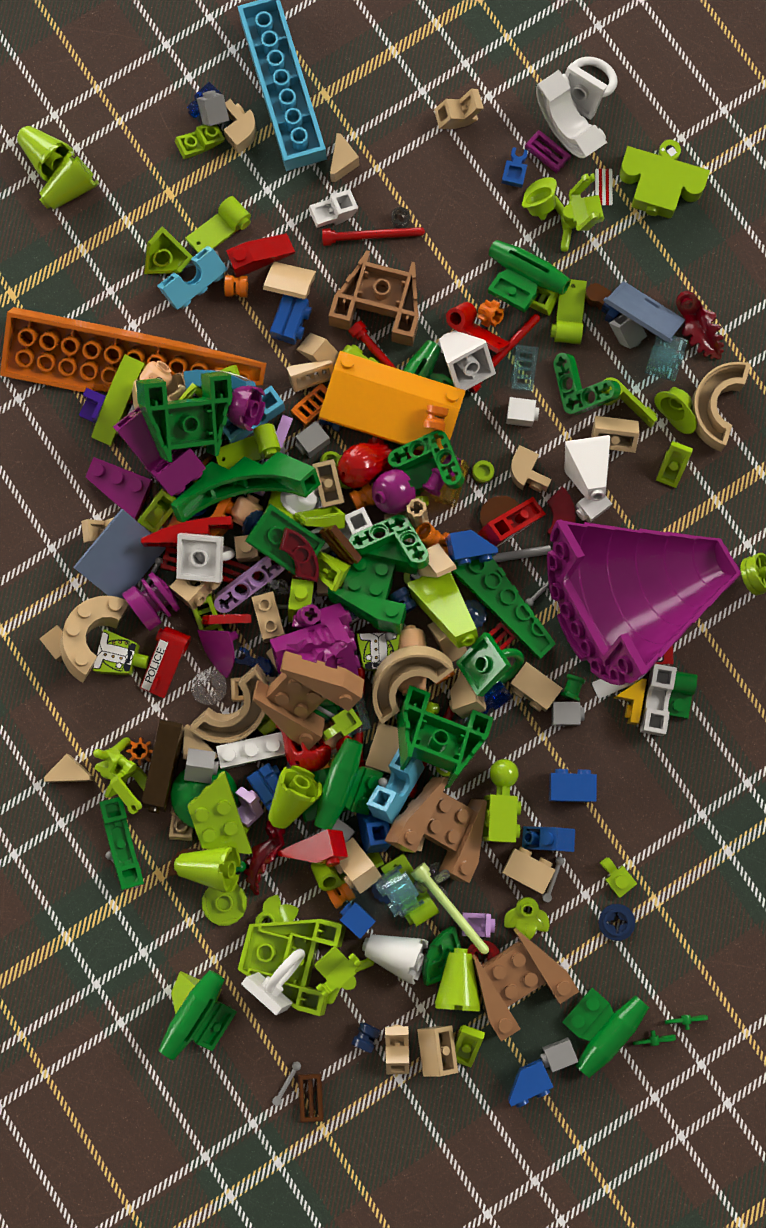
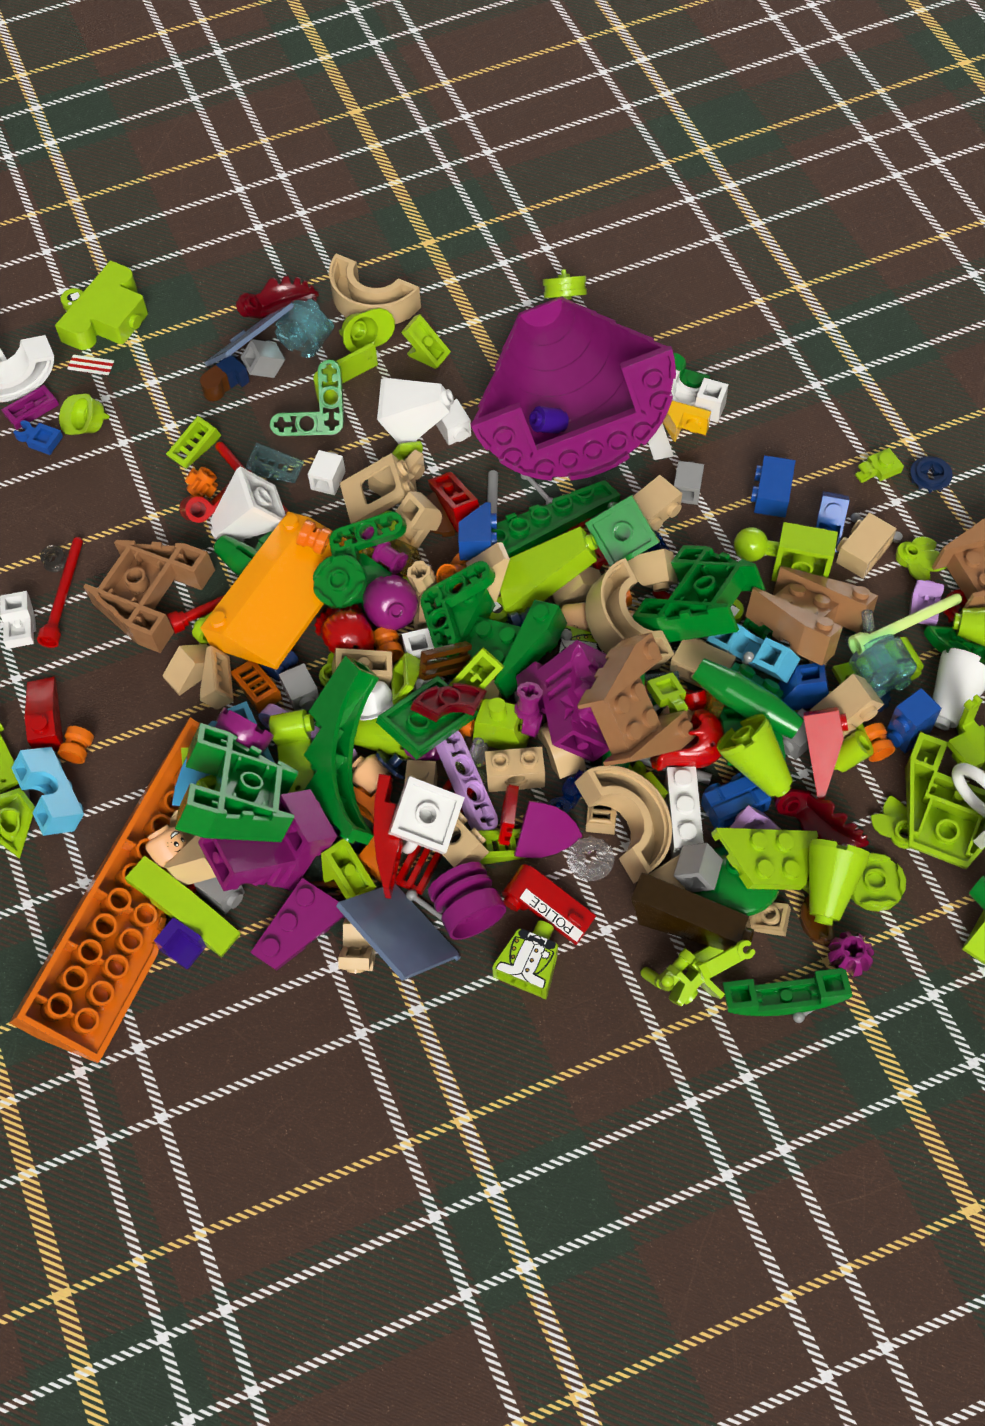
camera: 80 degrees left, 20 degrees down
tan brick [40,625,63,662] -> none
tan slope [44,754,93,783] -> none
tan brick [60,596,129,683] -> none
orange gear [126,737,153,766] -> none
tan slope [263,262,316,299] -> none
blue brick [270,294,312,345] -> none
green plate [488,240,571,313] -> none
dark red tile [546,486,576,536] -> none
lime door [550,279,587,344] -> none
lime piece [555,173,604,252] -> none
green bush [560,674,586,702] -> none
tan brick [591,416,639,453] -> none
none -> green tile [313,554,367,609]
none -> tan window [340,453,416,533]
none -> lime arm [392,441,423,460]
none -> tan brick [396,491,442,551]
none -> dark purple brick [529,406,569,434]
none -> magenta piece [828,931,874,977]

